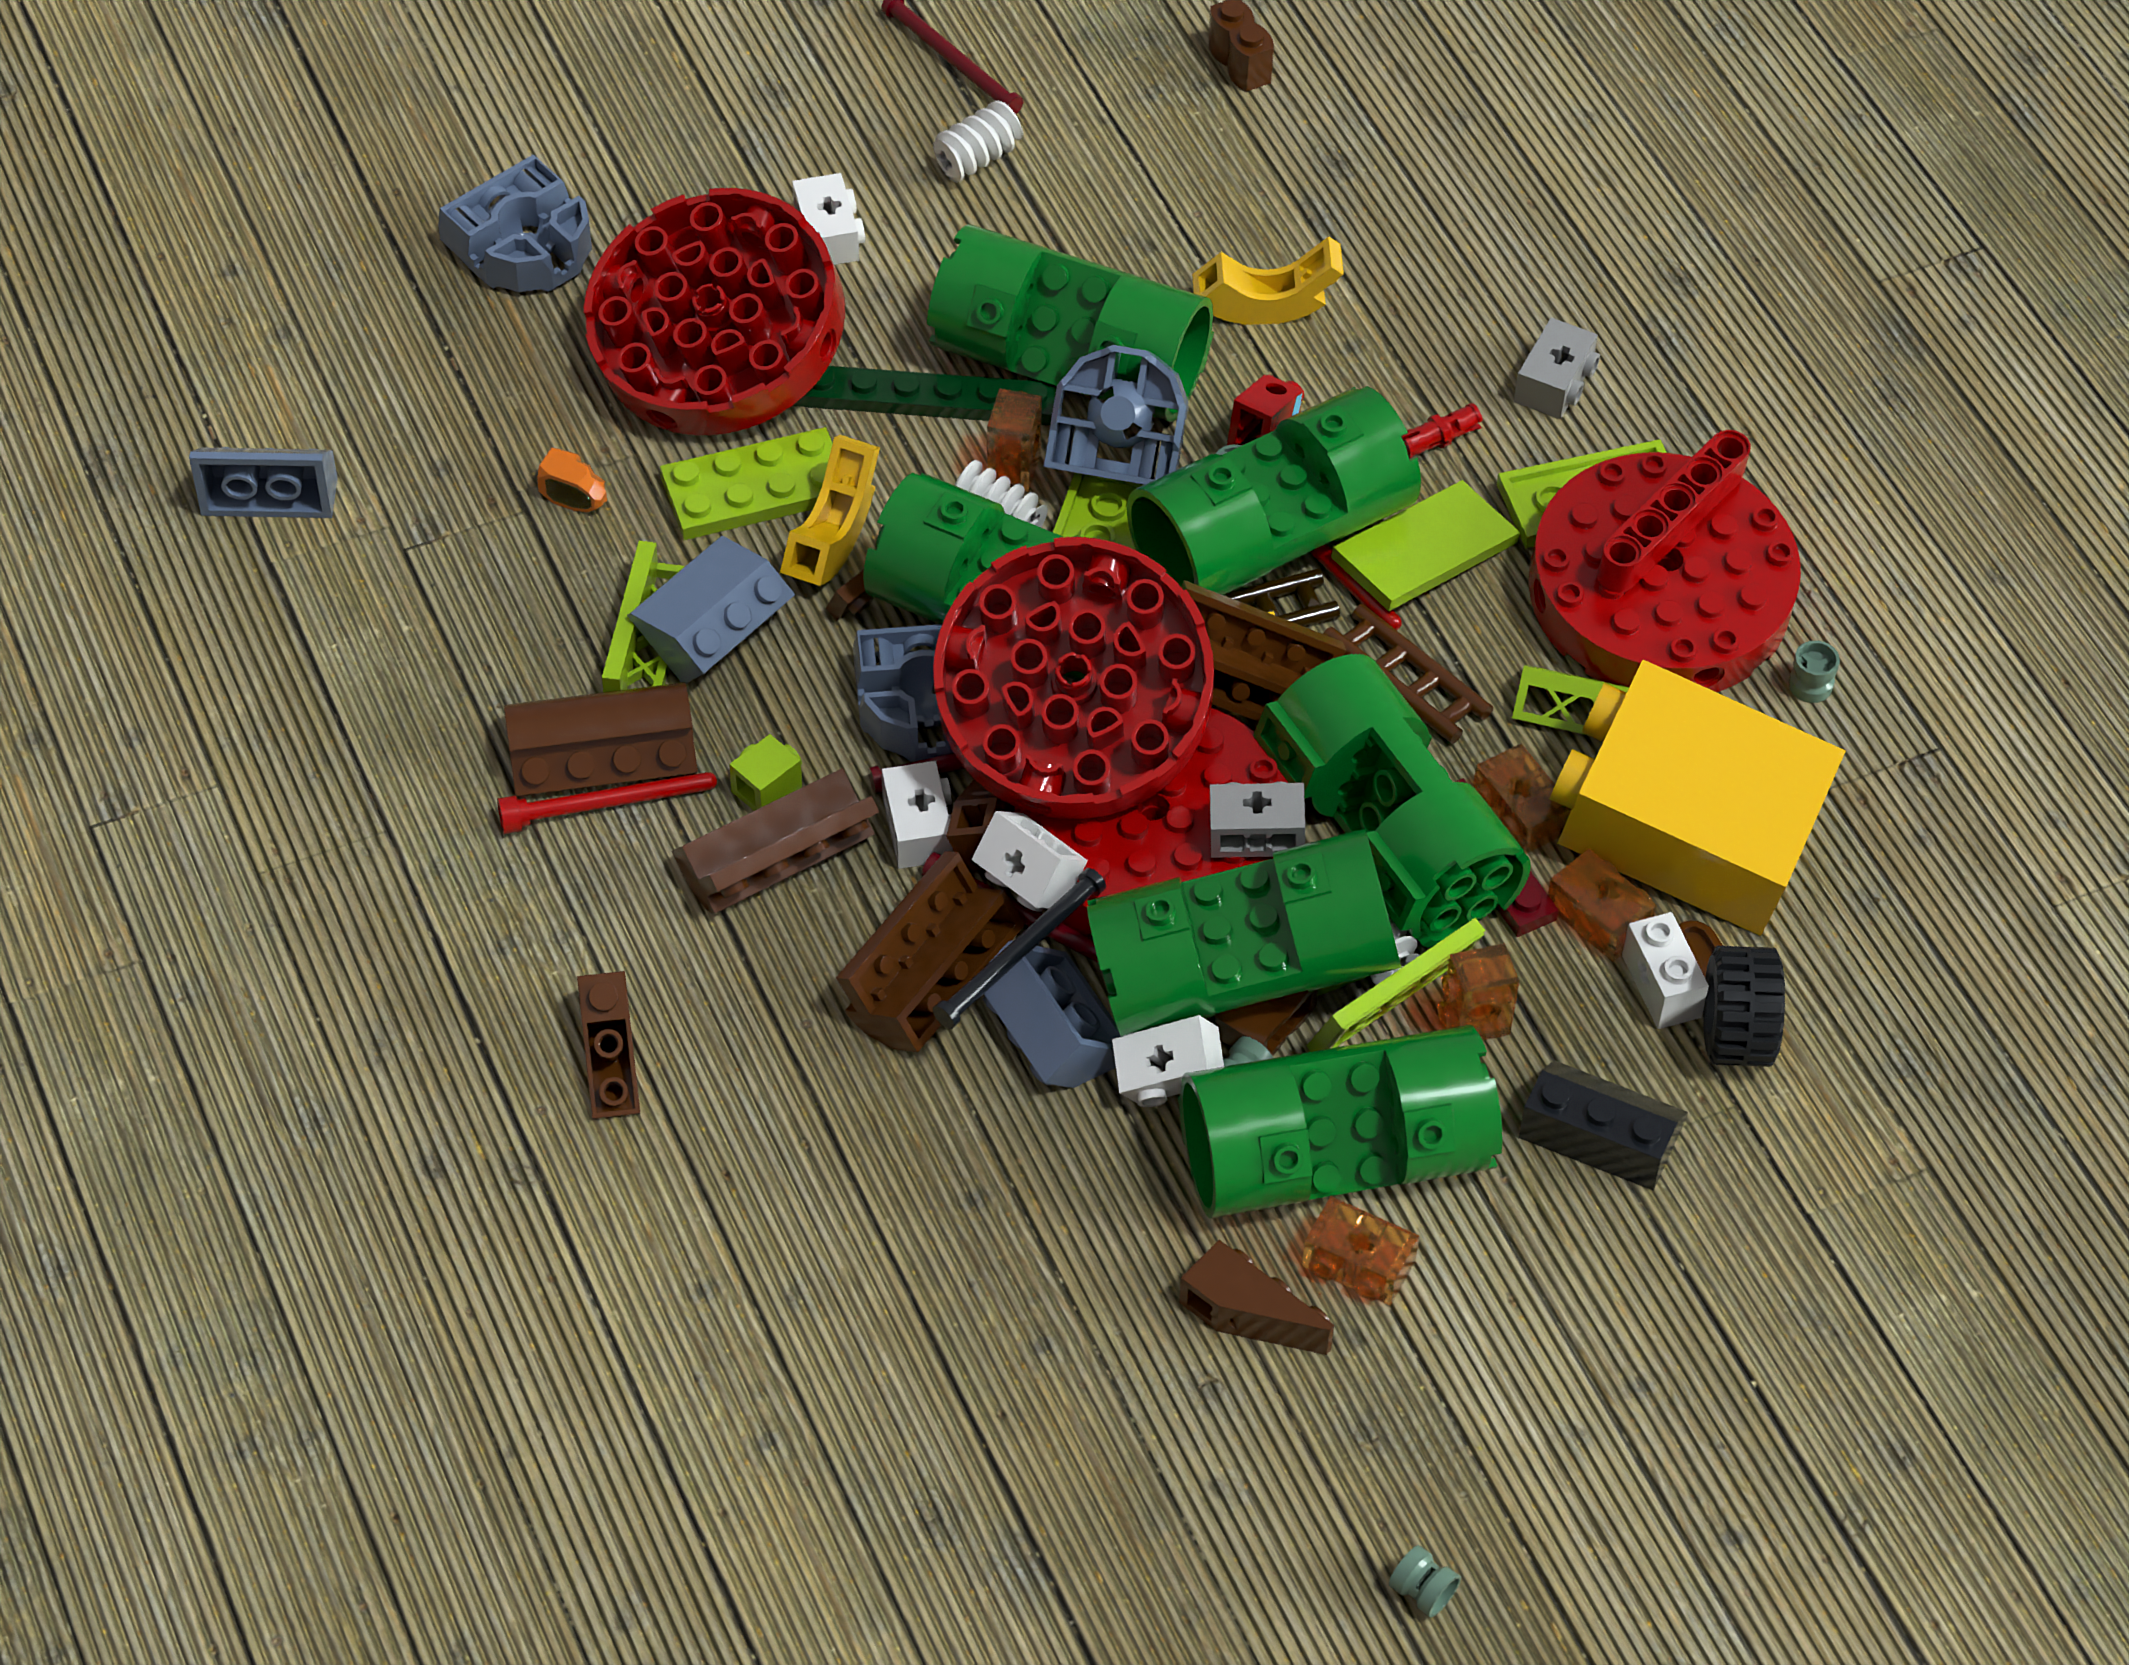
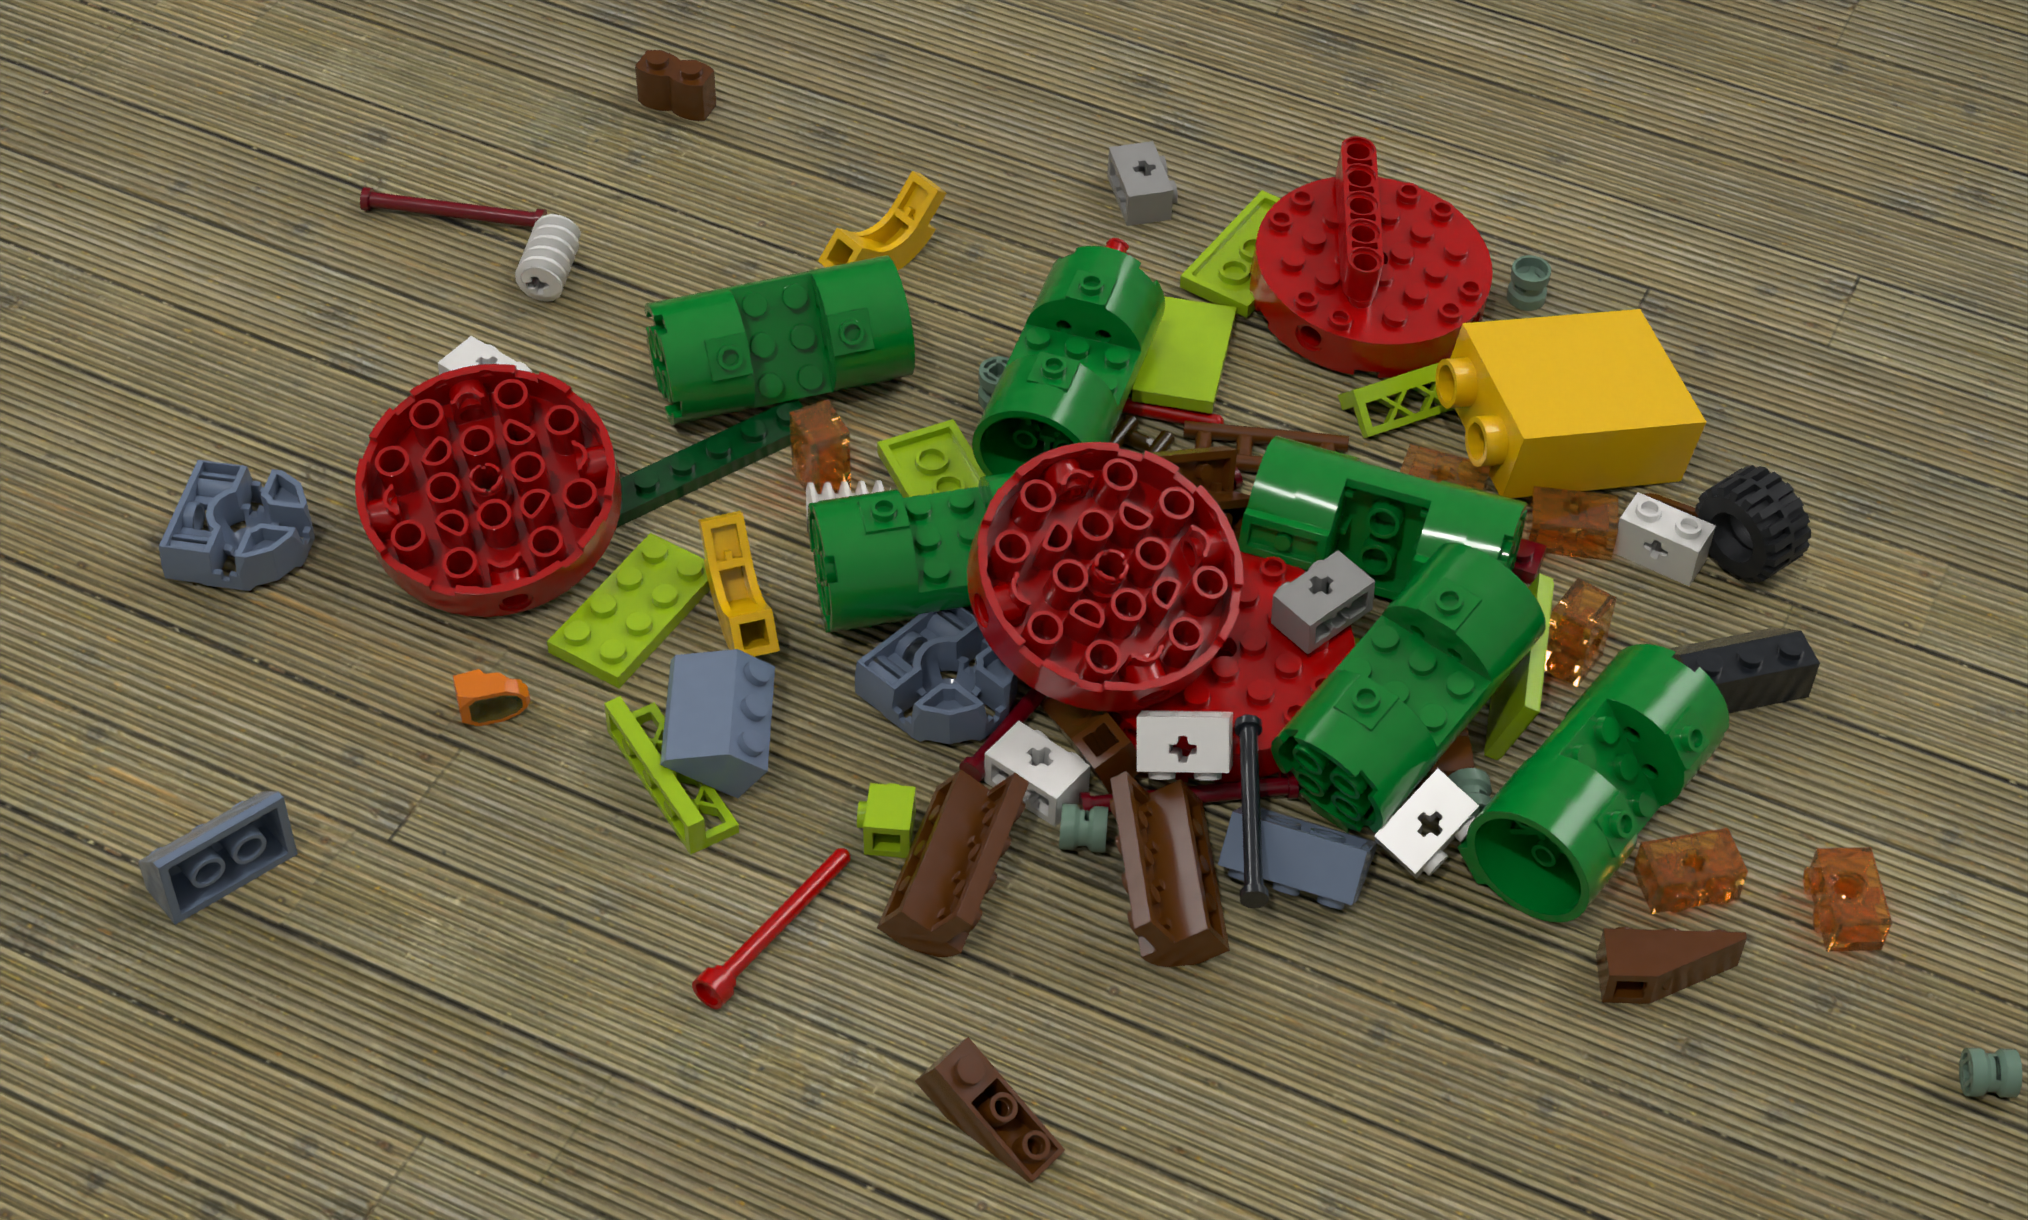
camera: 40 degrees left, 5 degrees down
reddish brown brick [504,682,698,796] -> none
reddish brown plate [825,569,874,621] -> none
sand blue connector [1044,345,1189,485] -> none
red torso [1226,375,1304,446] -> none
none -> sand green wheel [1059,803,1109,853]
none -> clear orange brick [1803,847,1892,952]

